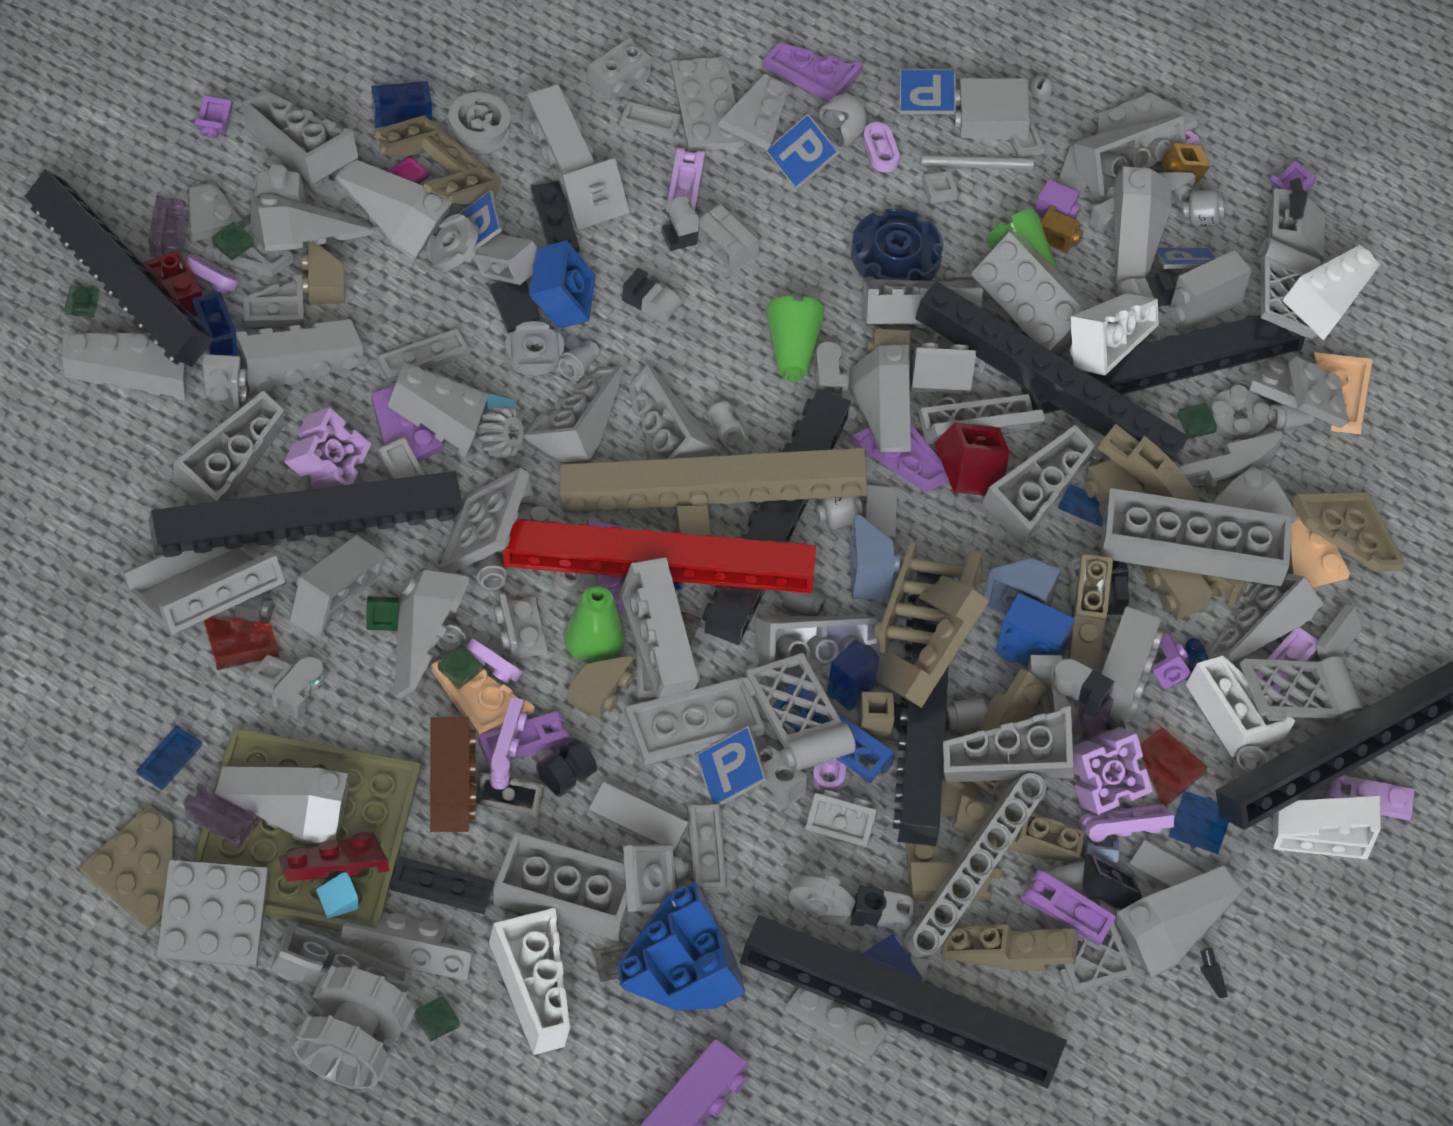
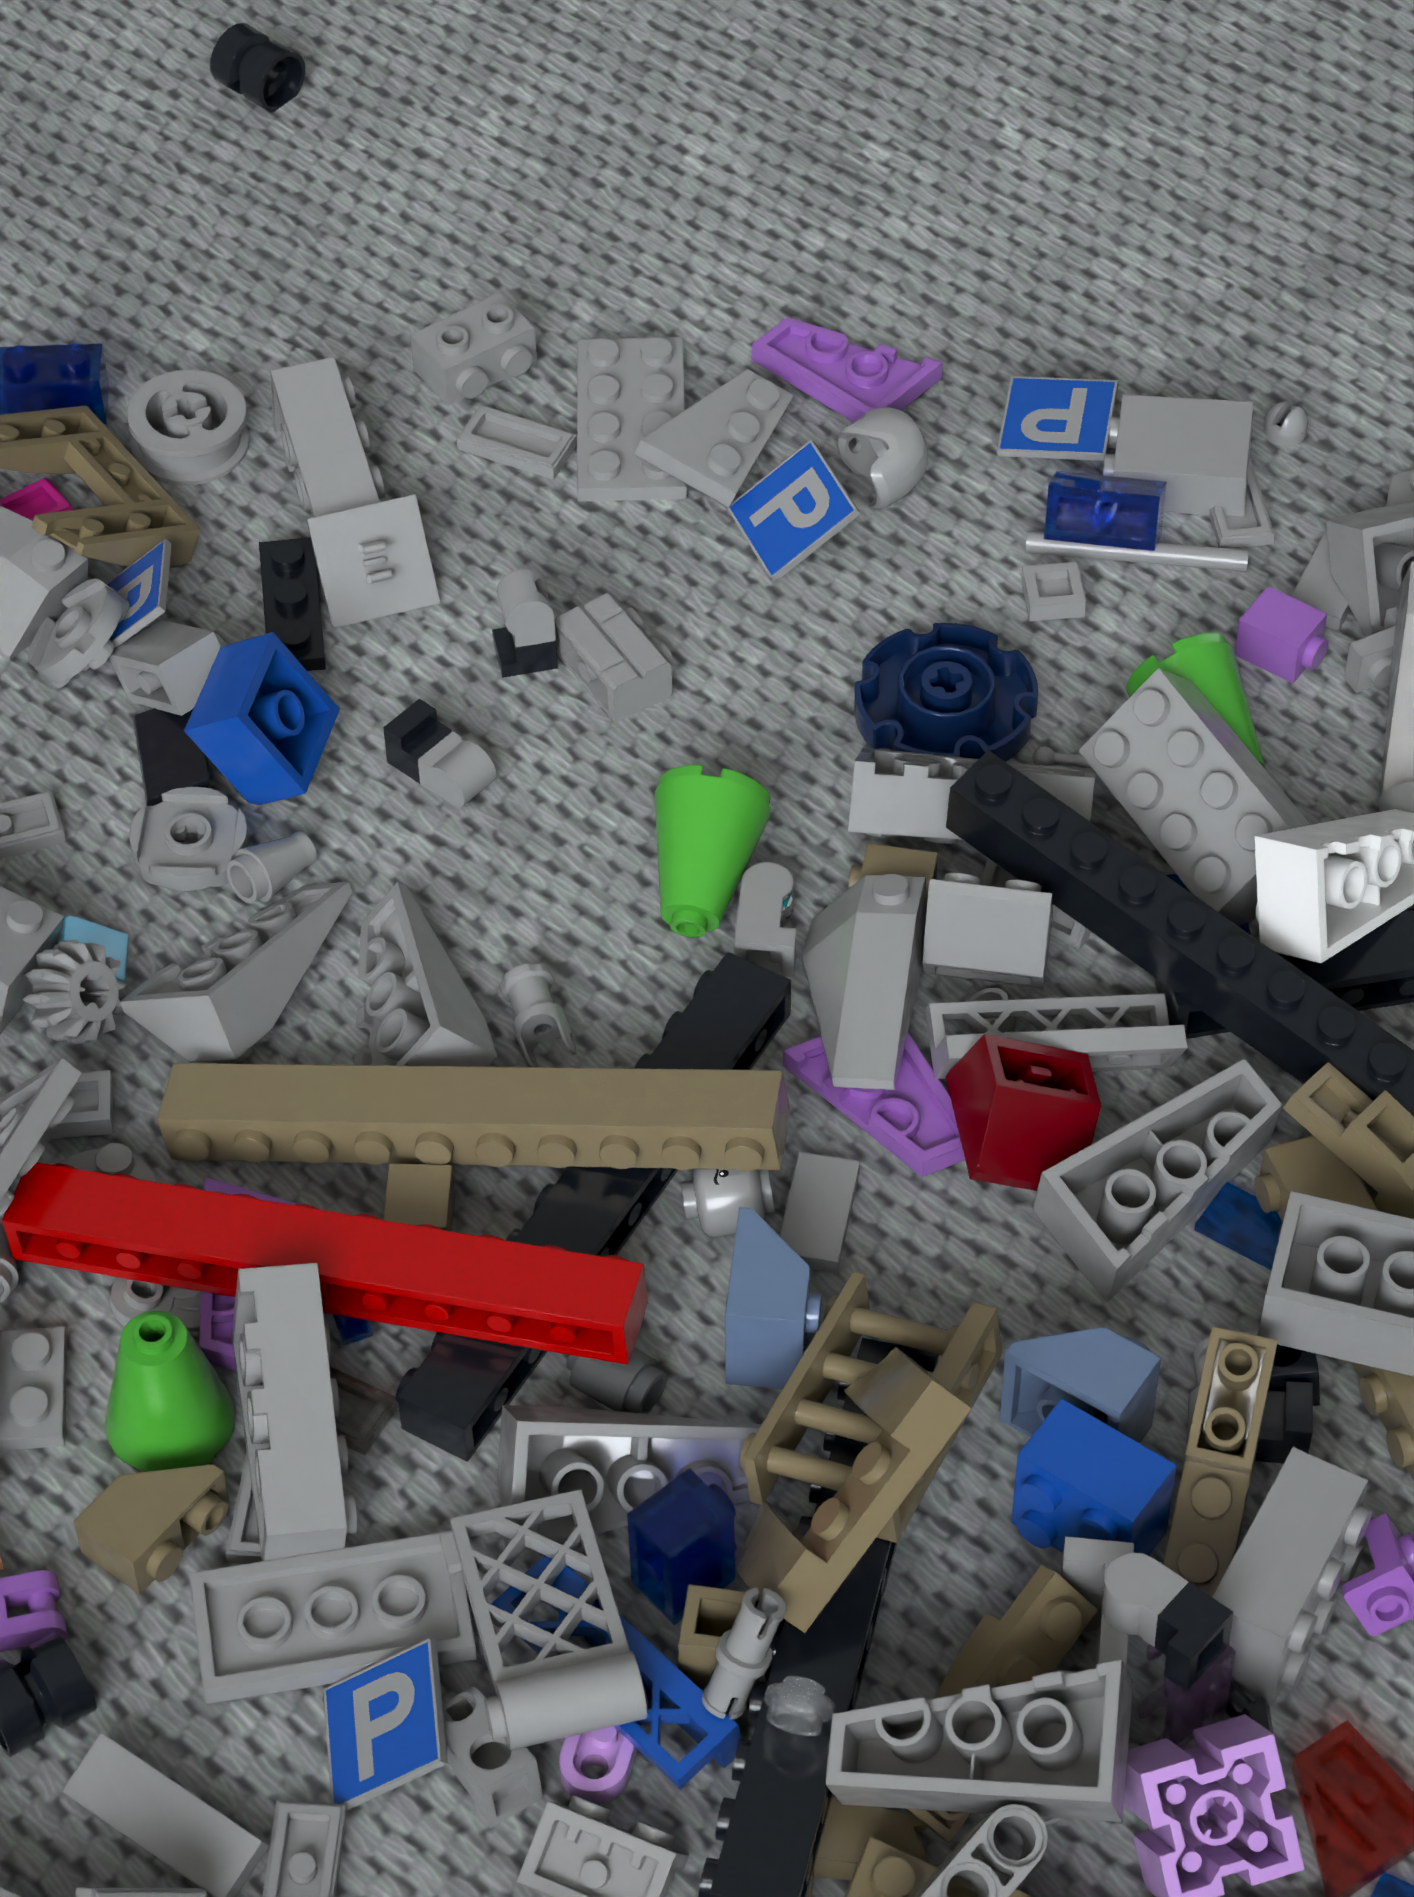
camera: 15 degrees right, 5 degrees down
lavender plate [666,147,705,212] -> none
lavender plate [863,122,900,172] -> none
light grey brick [946,698,990,733] -> none
pearl gold brick [1041,205,1084,254] -> none
none -> light grey pin [702,1587,787,1719]
none -> clear plate [764,1676,835,1736]
none -> clear blue brick [1044,471,1167,551]

